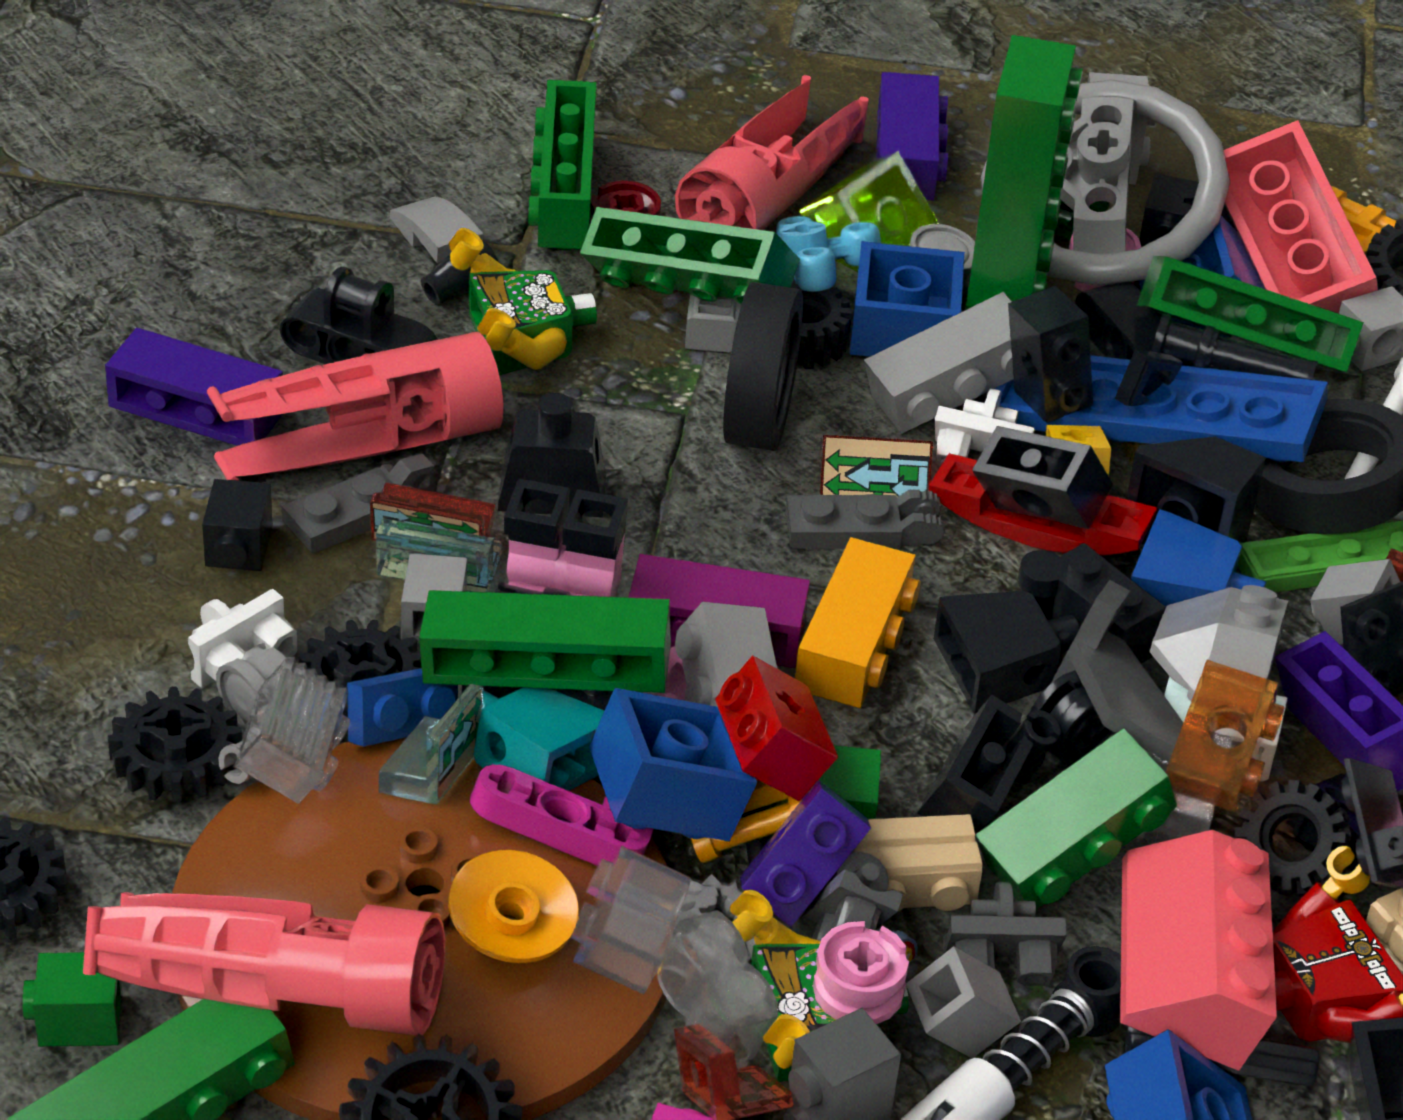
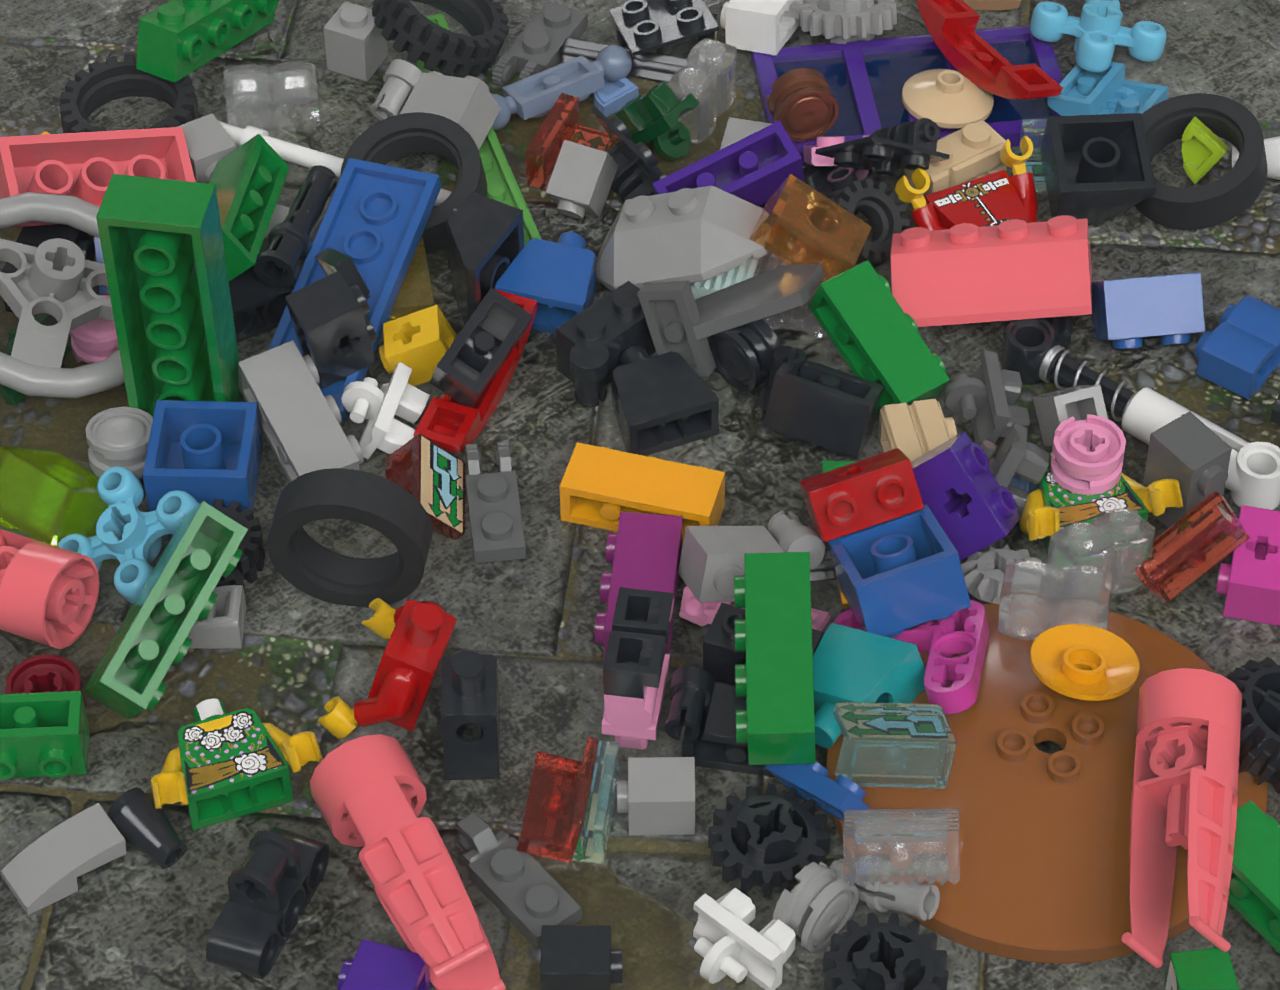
camera: 90 degrees left, 5 degrees up
none -> red torso [318,598,457,739]

